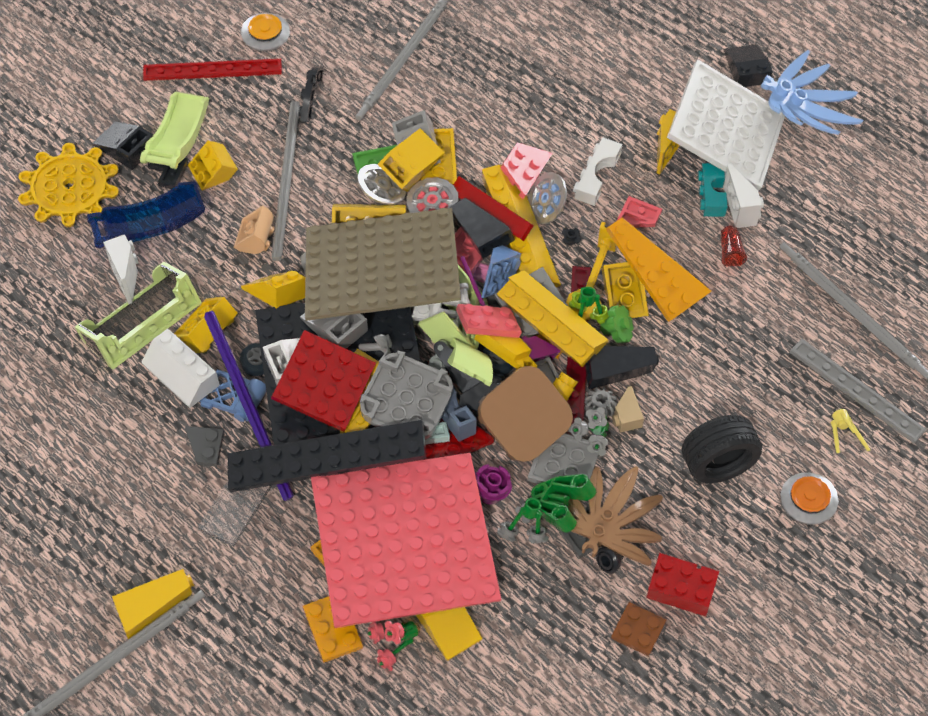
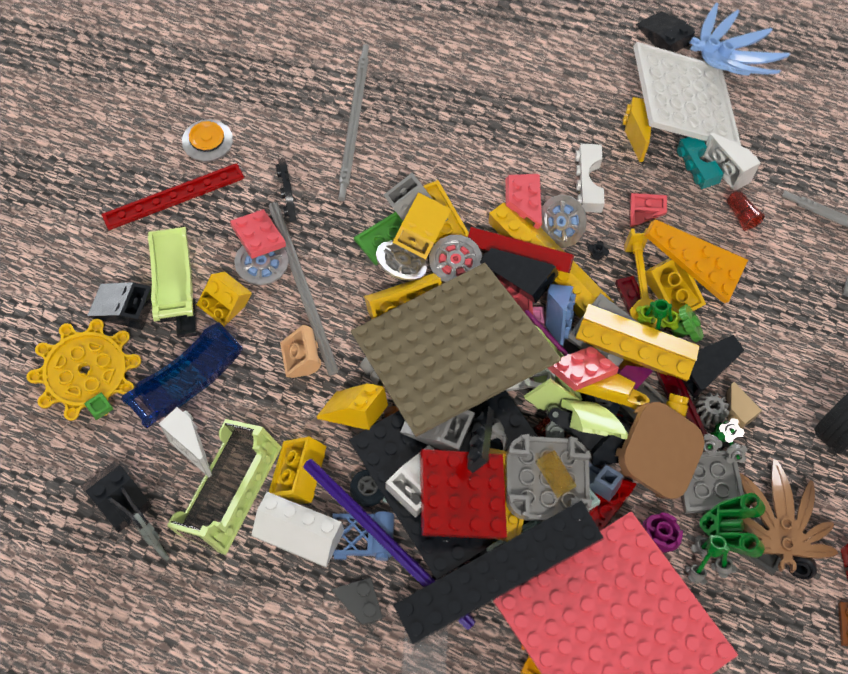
camera: 25 degrees left, 5 degrees up
none -> black slope [81,461,170,561]
none -> bright green tile [84,392,113,420]
none -> coral plate [230,209,286,259]
none -> flat silver piece [234,245,289,286]
none -> black plate [467,406,494,473]
none -> clear yellow plate [536,450,577,498]

